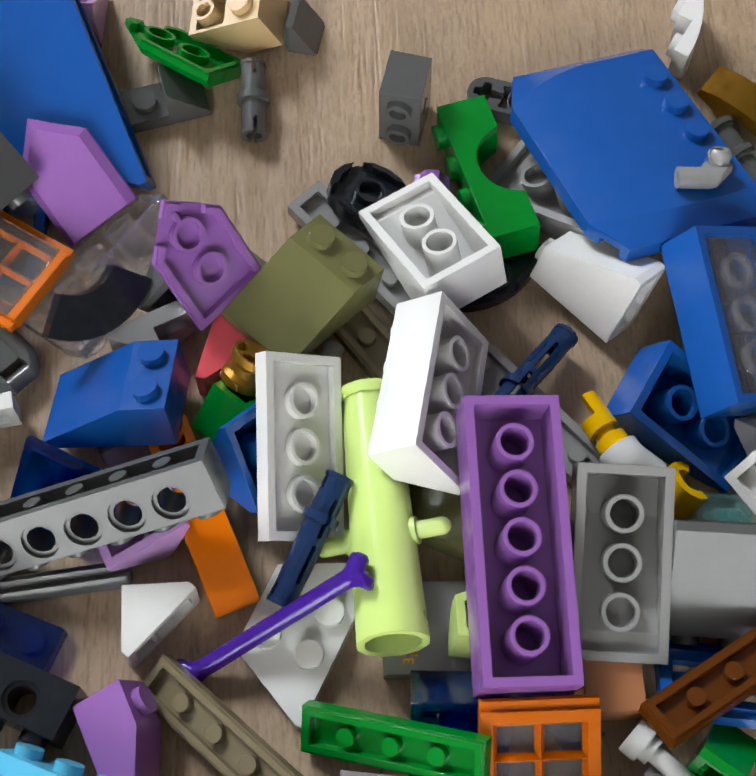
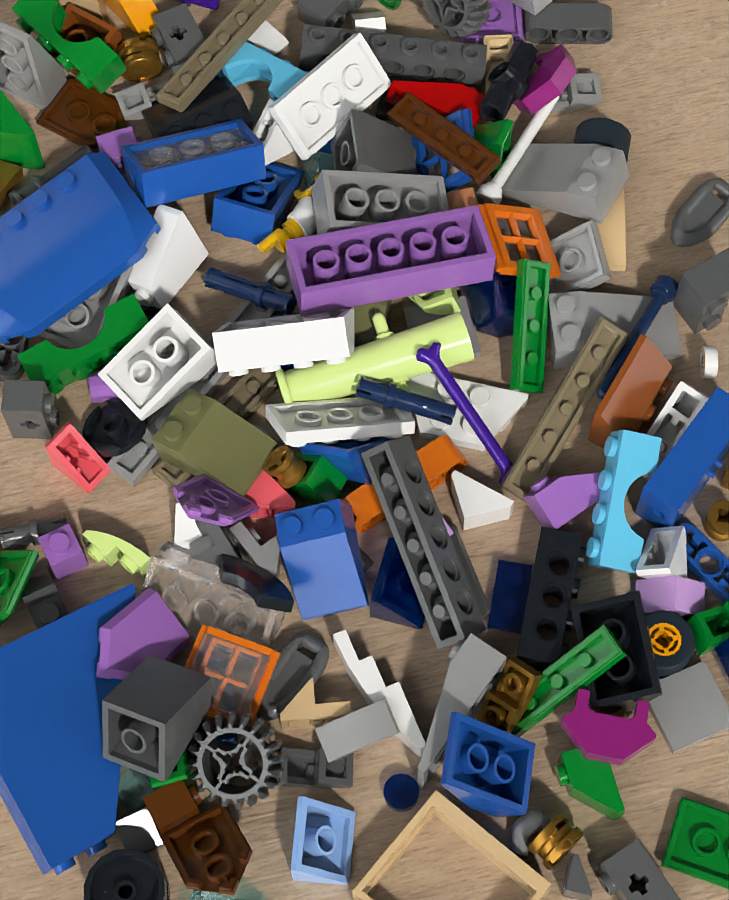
camera: 100 degrees left, 0 degrees up
light grey arm [674,146,733,189] -> none
none -> medium lavender brick [38,523,89,580]
none -> coral slope [44,422,110,493]
none -> yellowish green slope [82,530,154,579]

